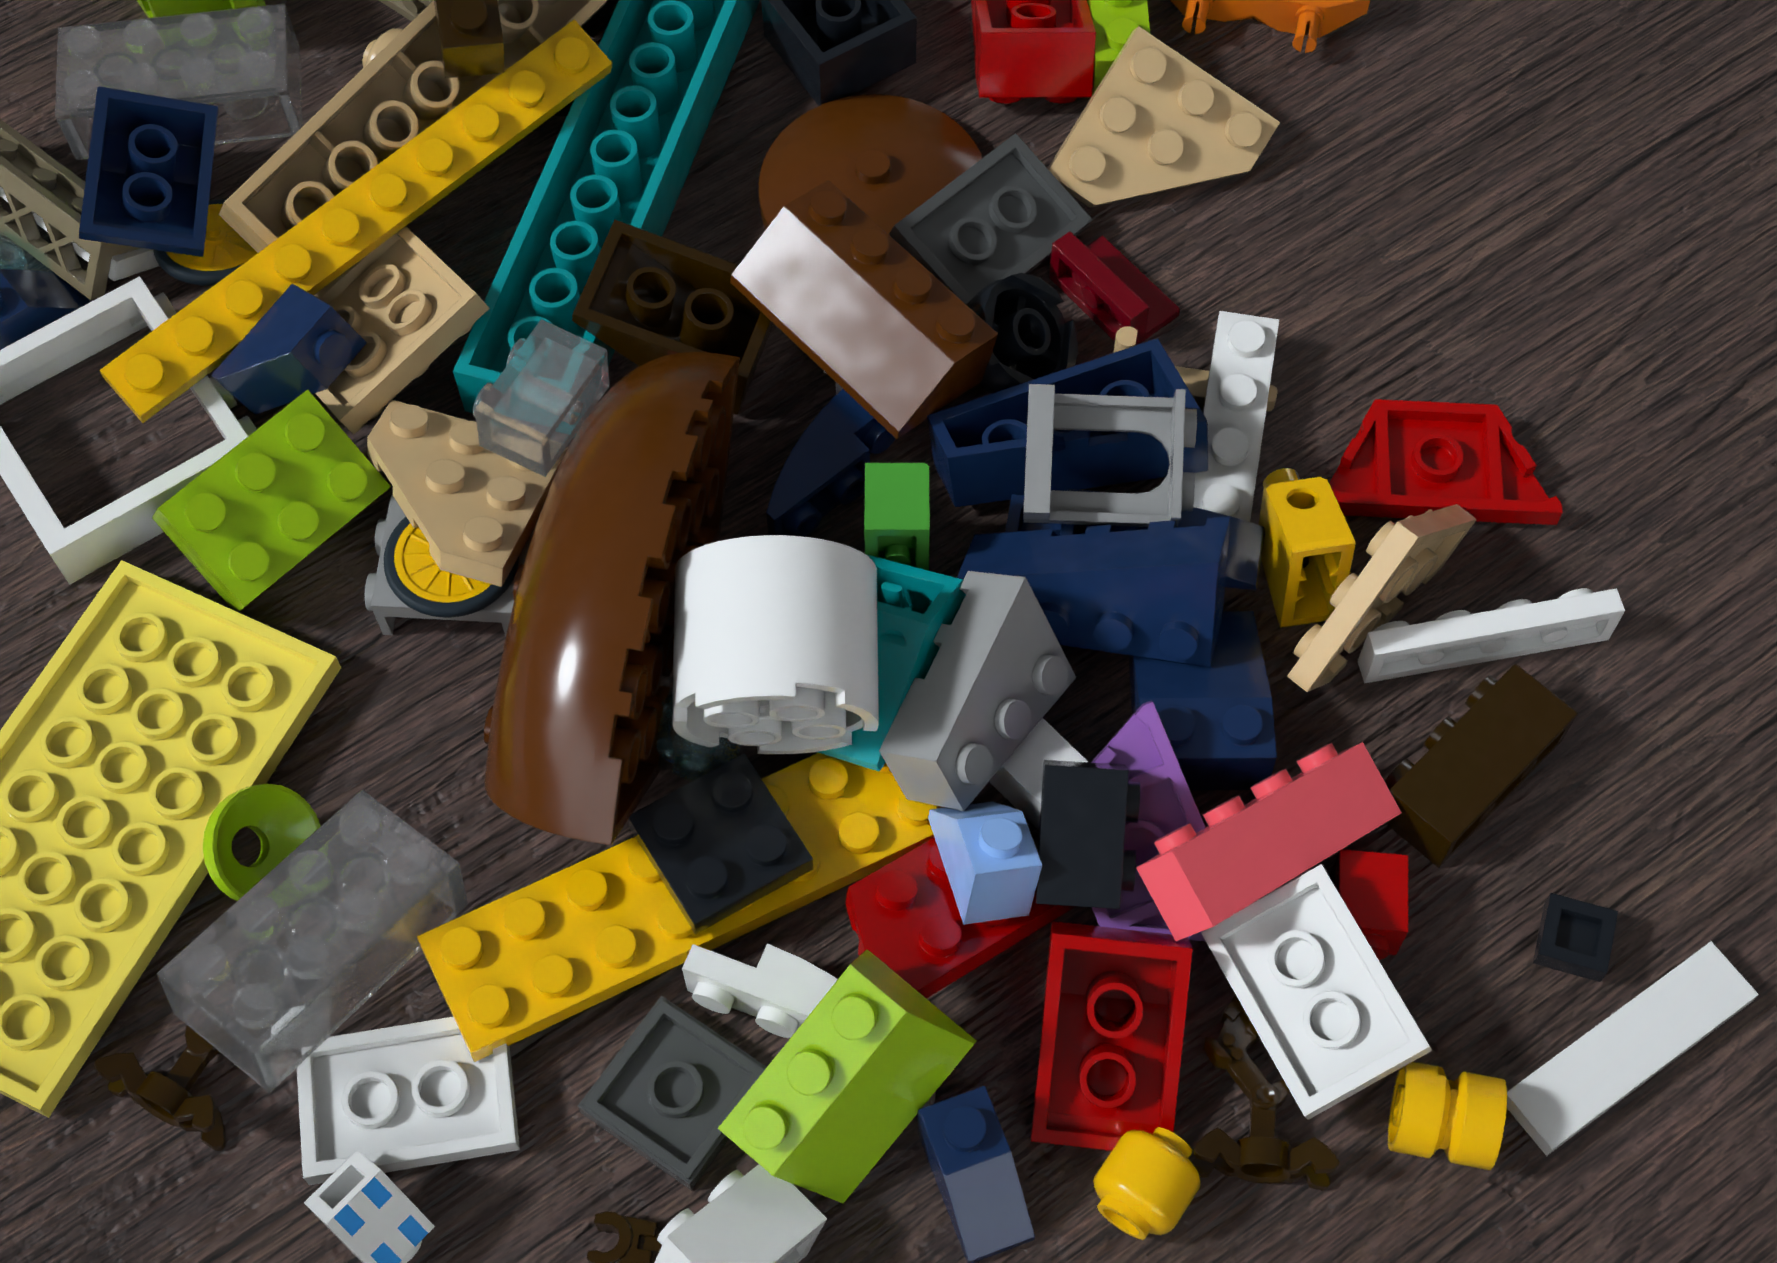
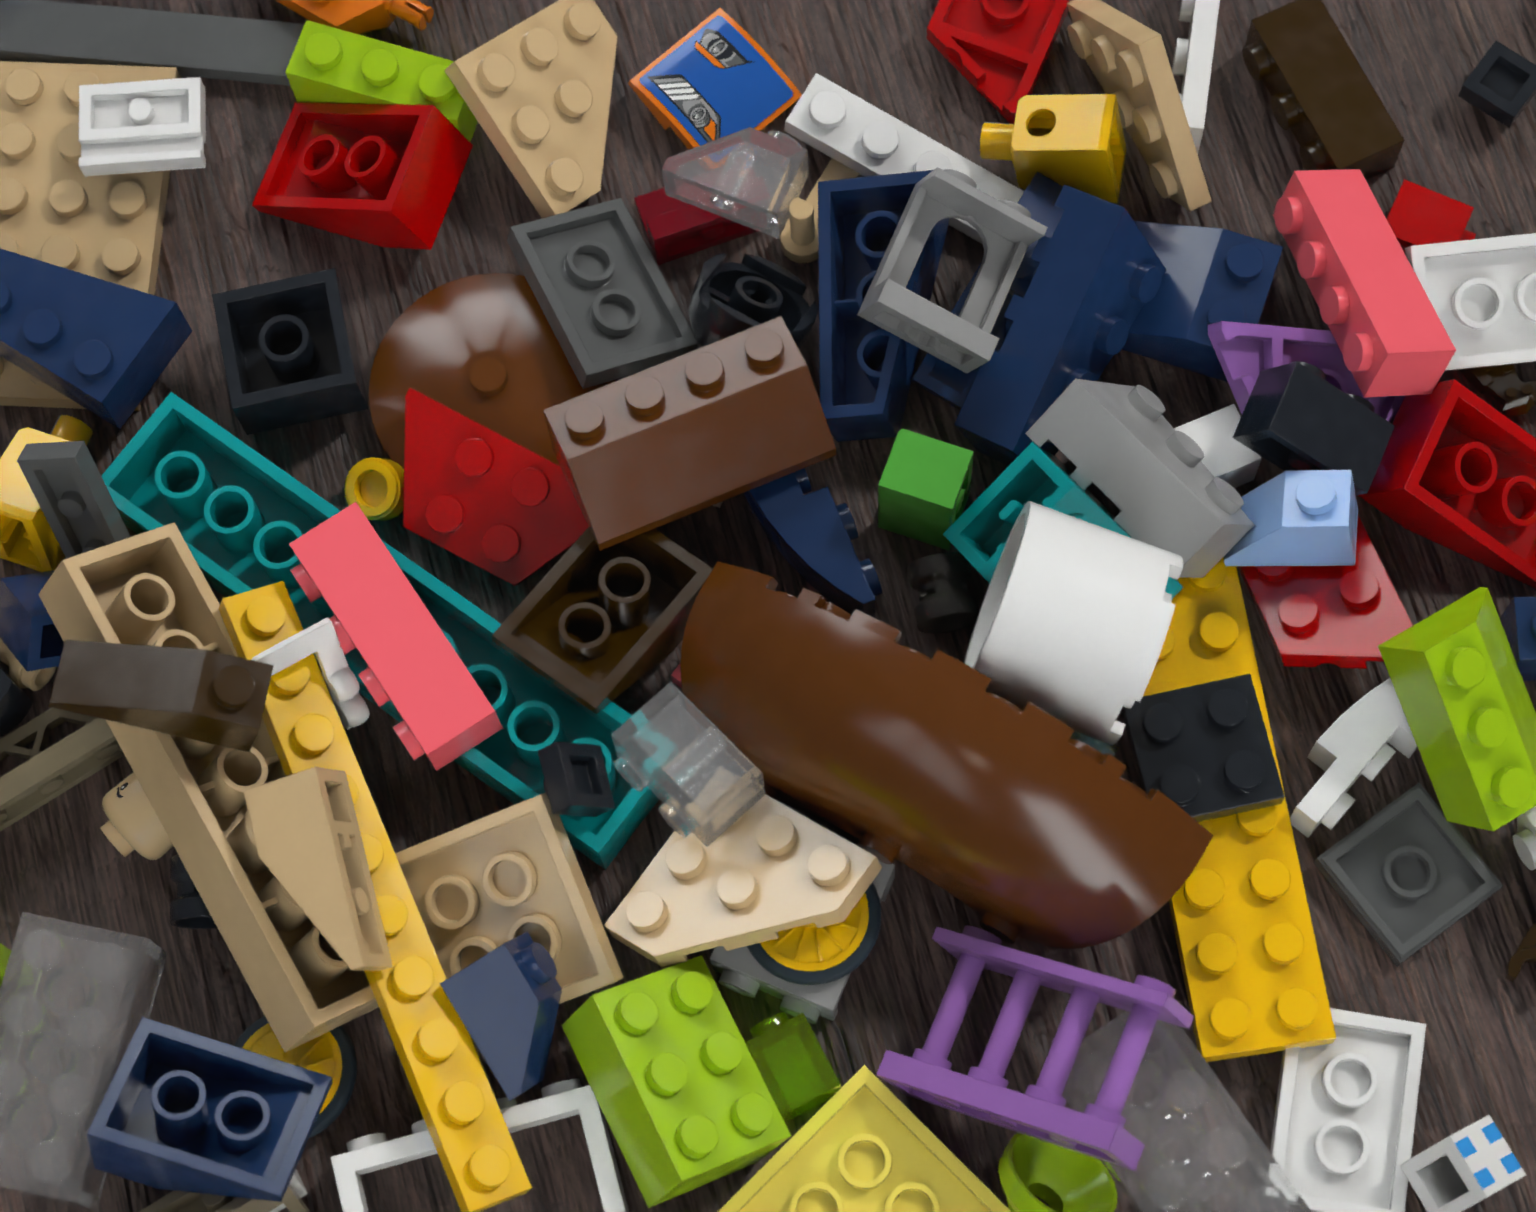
camera: 65 degrees left, 10 degrees up
none -> tan slope [243,767,393,971]
none -> white piece [251,618,370,730]
none -> coral brick [289,502,503,771]
none -> yellow tile [344,457,404,521]
none -> red wing [403,388,589,586]
none -> black plate [538,742,615,817]
none -> slope [628,8,802,173]
none -> clear slope [662,127,808,239]
none -> clear neon green brick [745,1012,841,1123]
none -> medium lavender fence [876,925,1194,1171]

